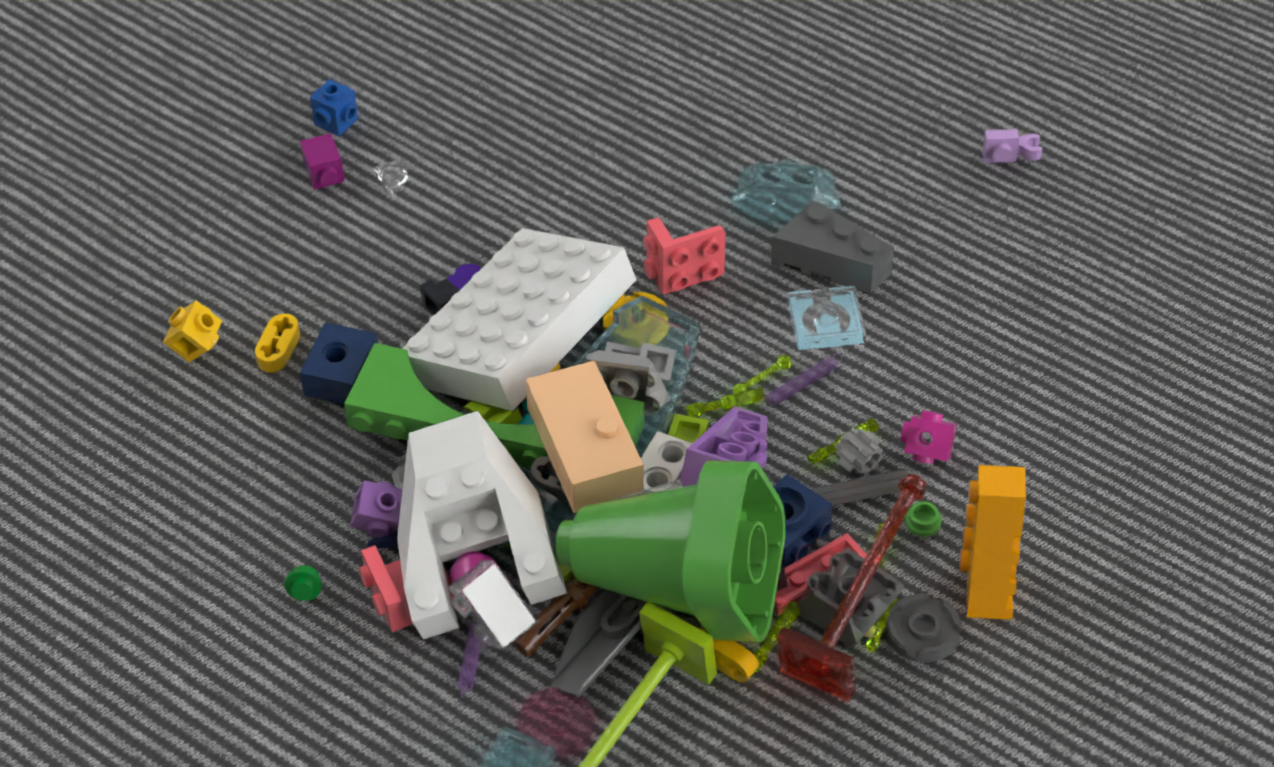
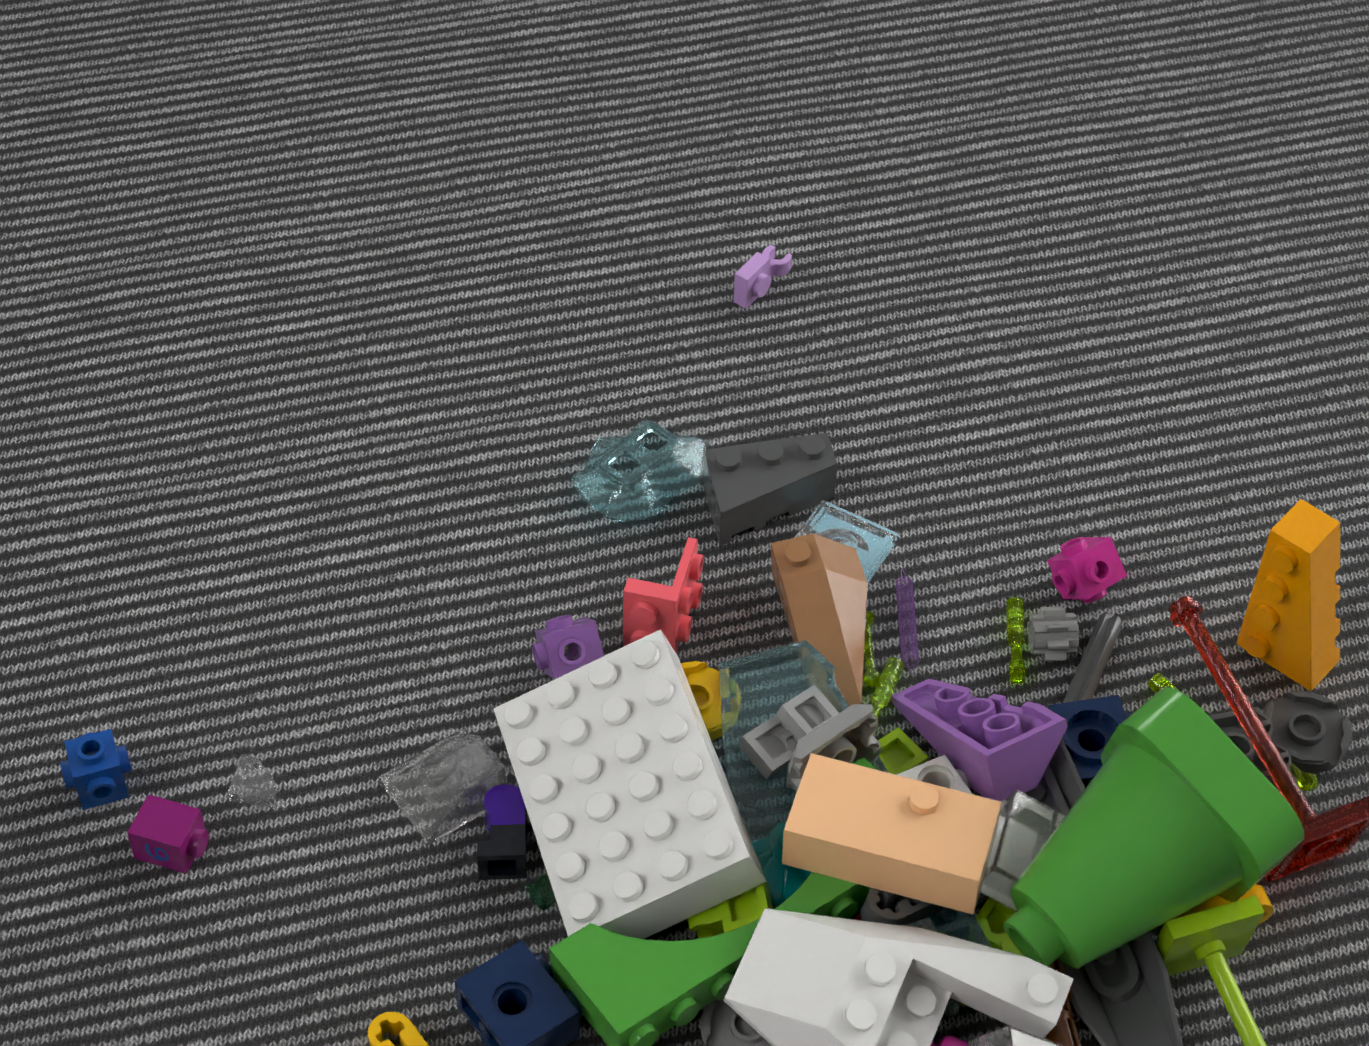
camera: 55 degrees left, 0 degrees up
bright green plate [905,502,942,537] -> none
none -> clear slope [378,732,507,845]
none -> medium lavender brick [532,615,604,679]
none -> medium nougat wedge [771,533,868,713]

